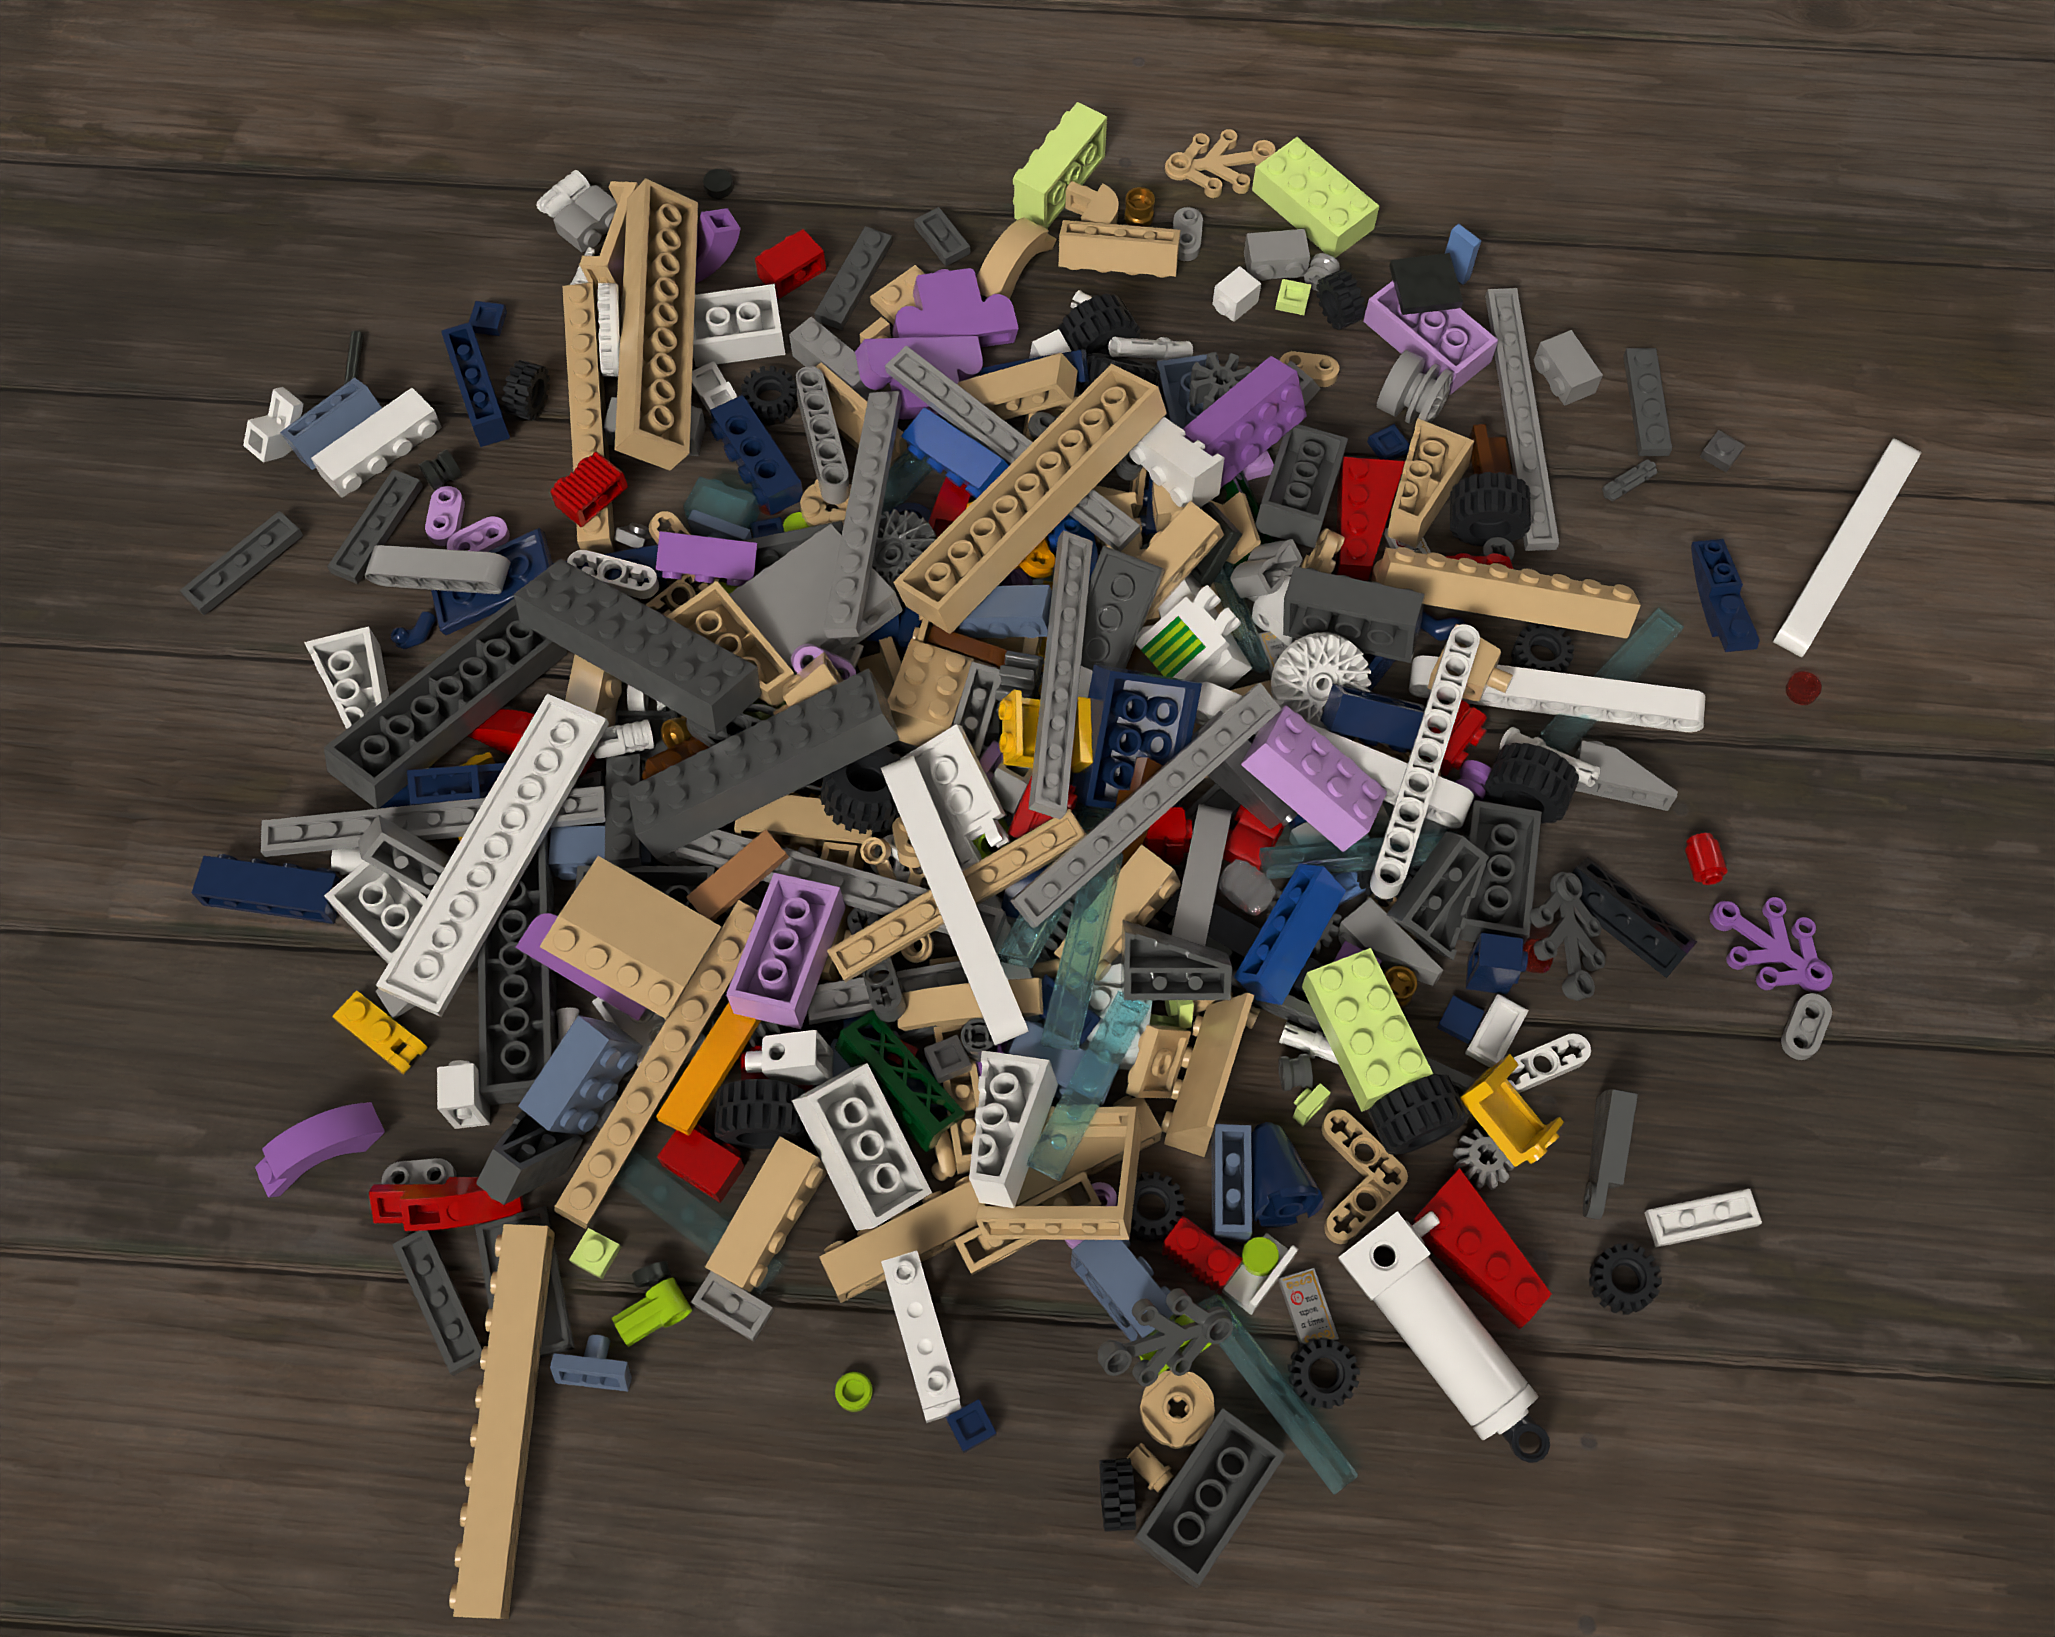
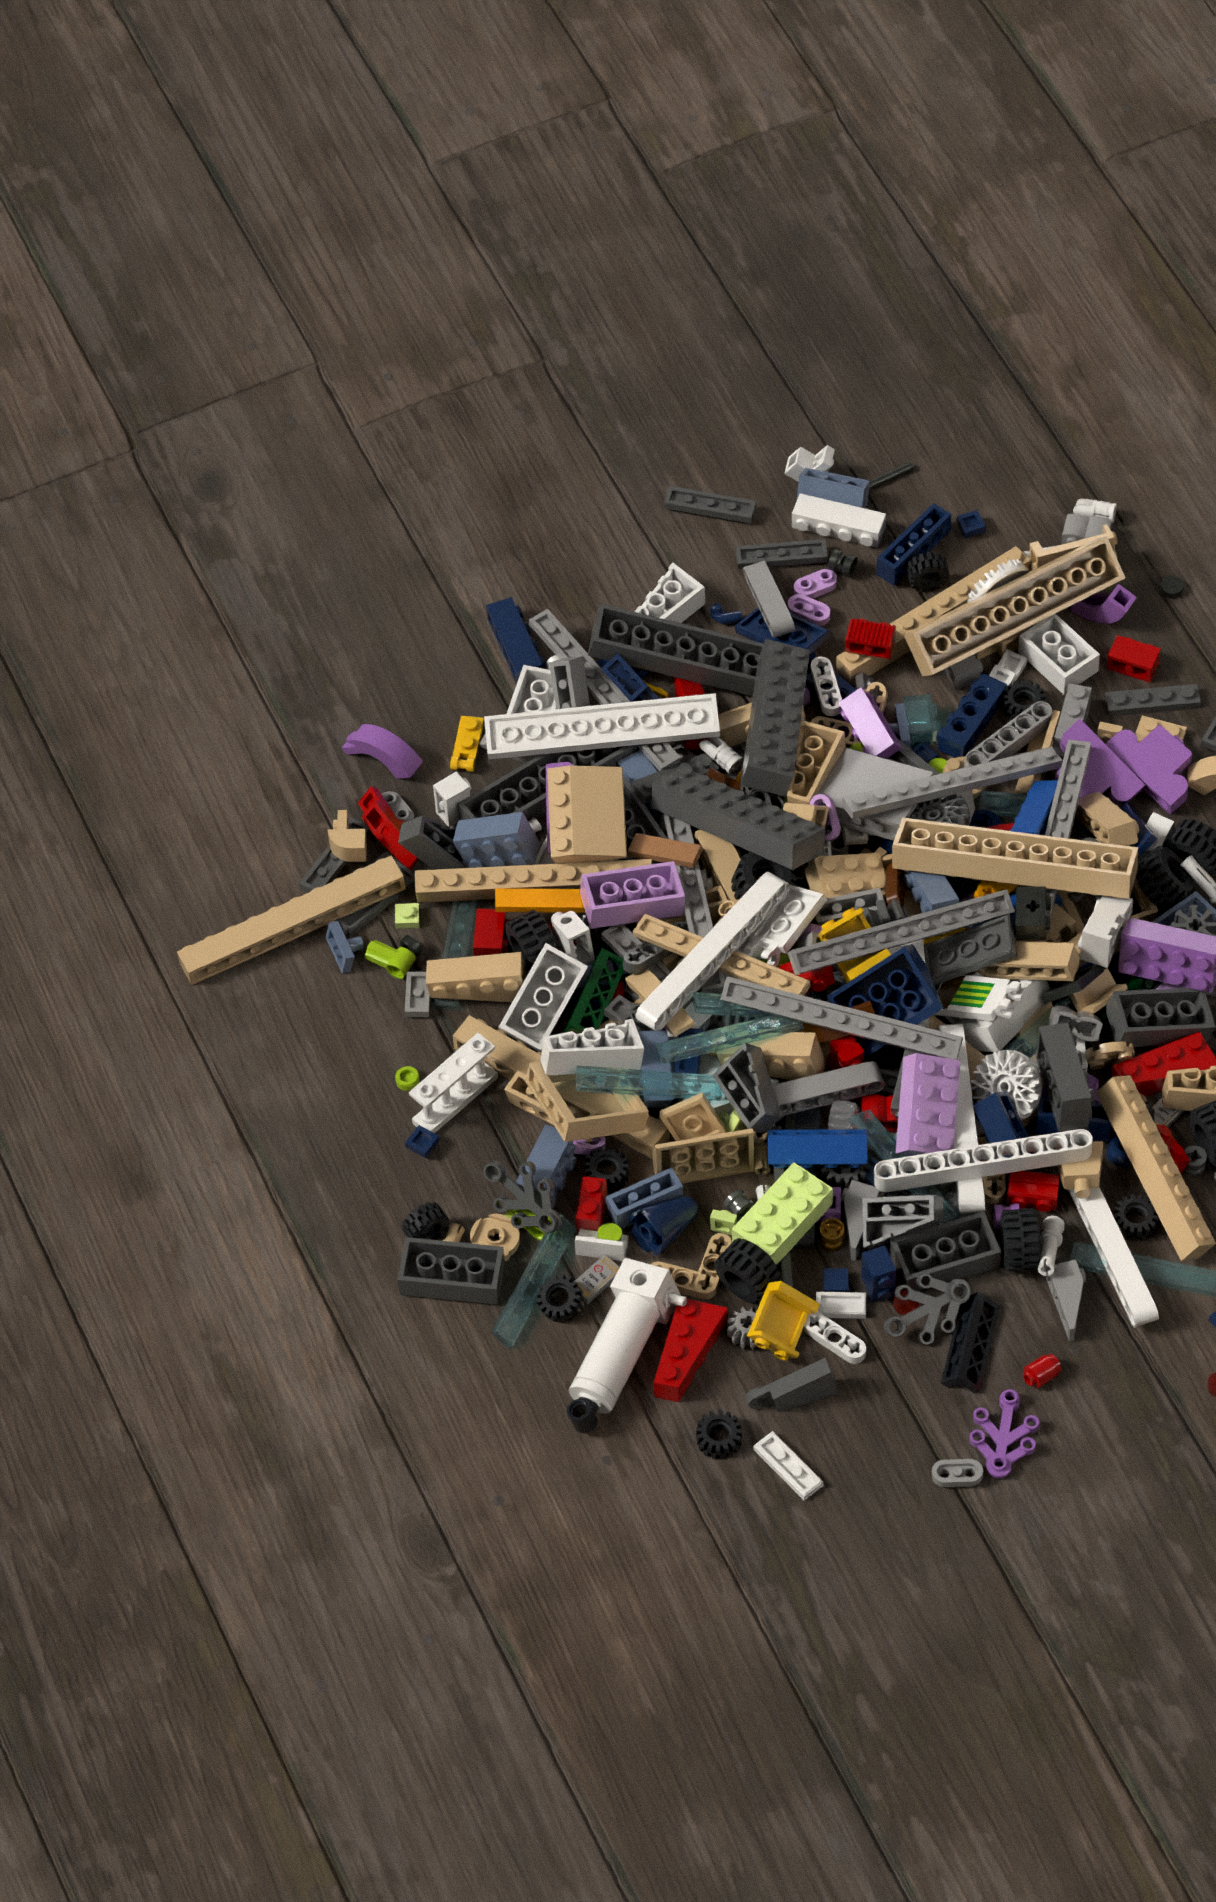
camera: 65 degrees right, 10 degrees down
none -> tan brick [328,810,367,862]
none -> pearl dark grey brick [1015,886,1051,940]

